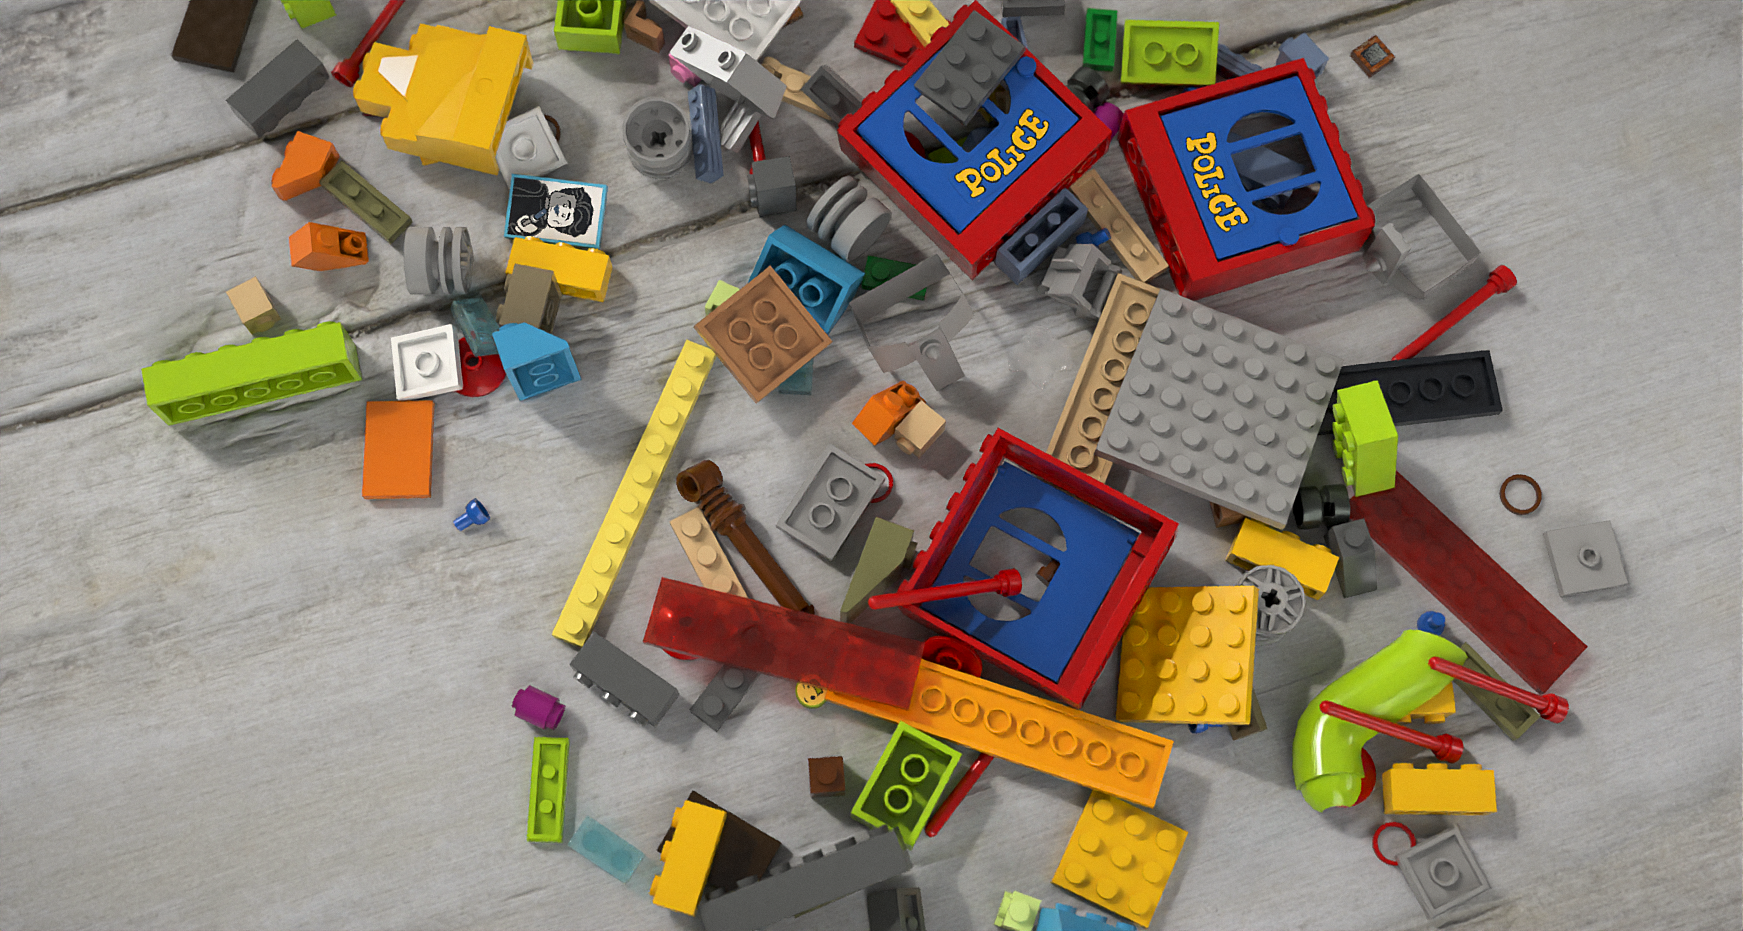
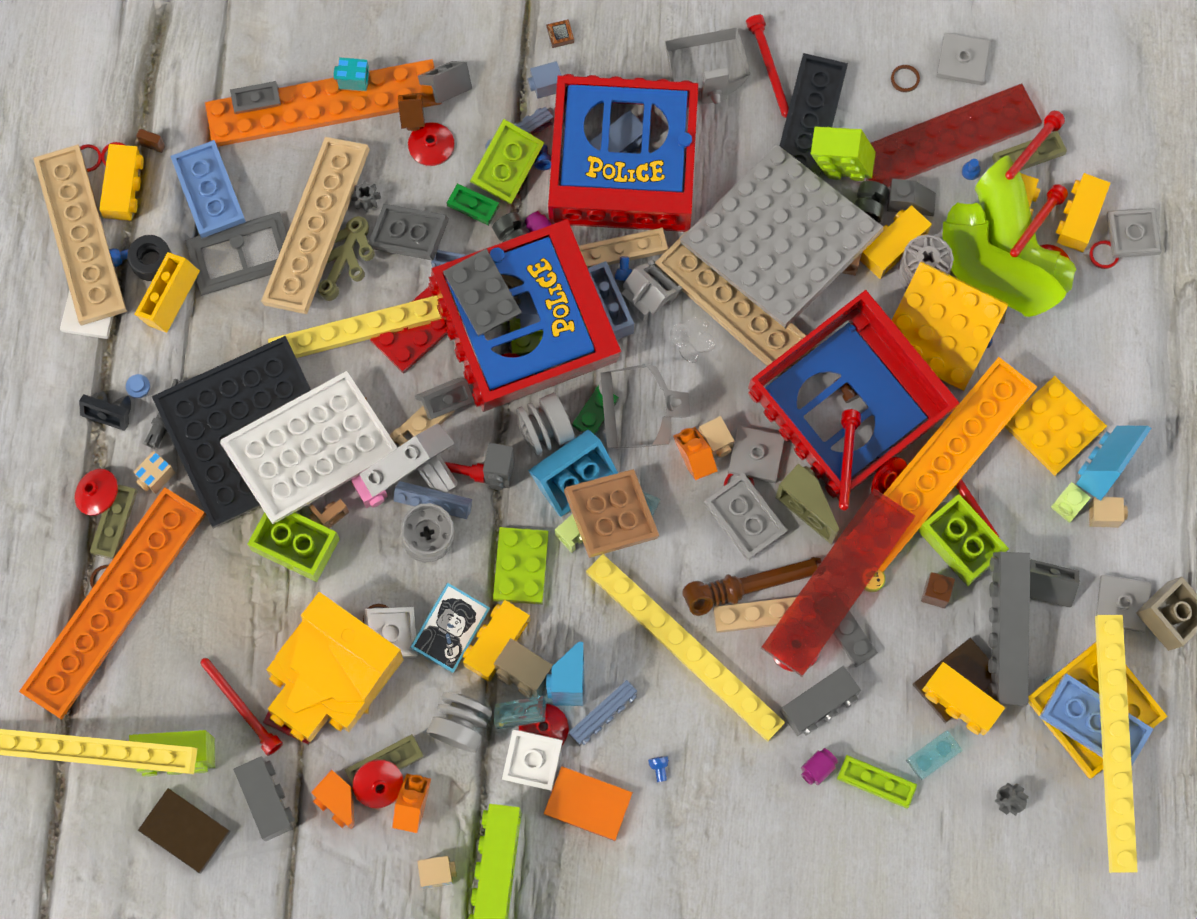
camera: 65 degrees left, 0 degrees up
none -> red dish [352,759,403,808]
none -> lime plate [493,527,549,605]
none -> sand blue piece [569,680,637,746]
none -> light grey plate [728,426,785,483]
none -> lime animal [942,202,1067,317]

